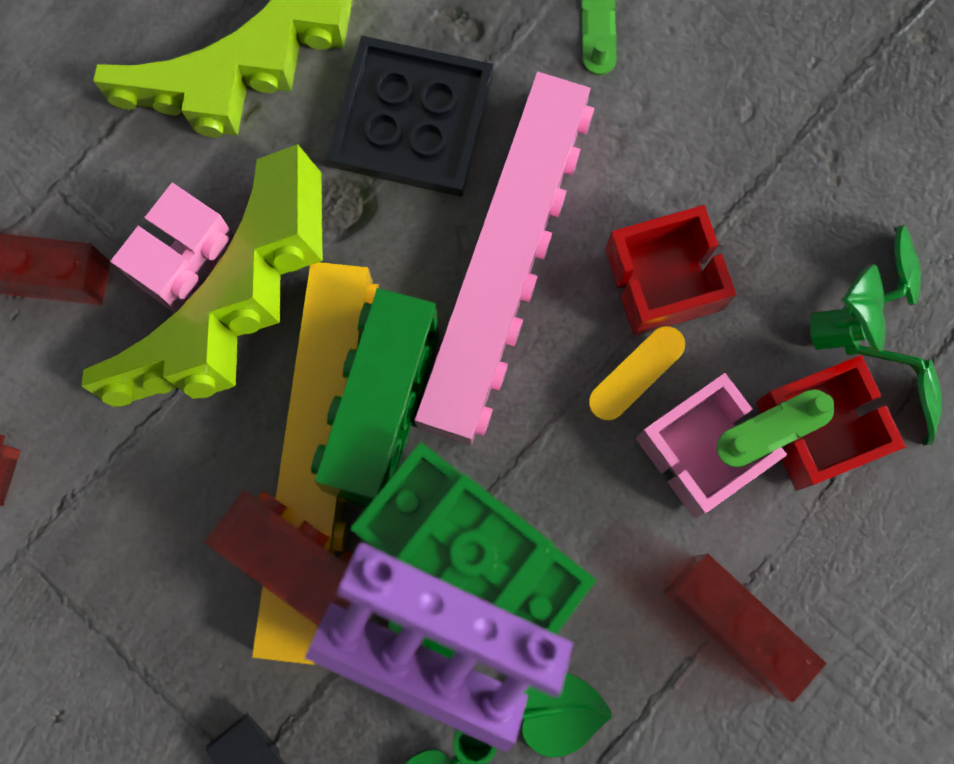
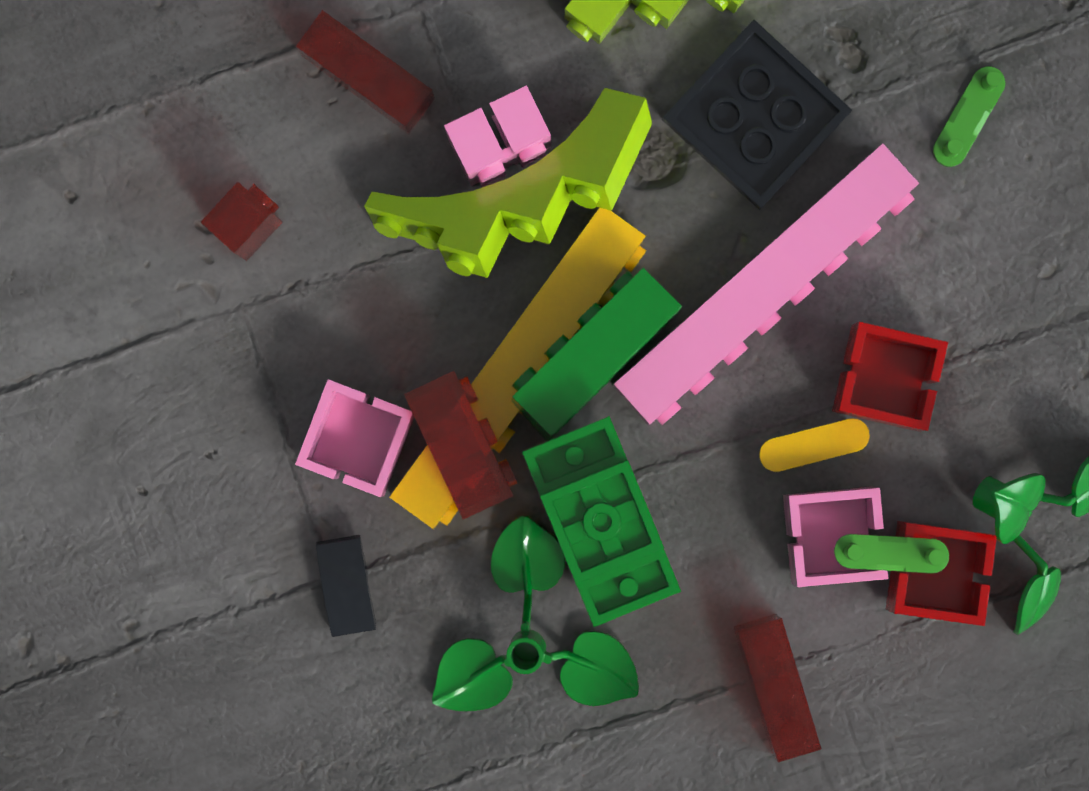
camera: 30 degrees right, 10 degrees up
medium lavender fence [304,543,573,752] -> none
none -> bright pink piece [295,379,416,497]

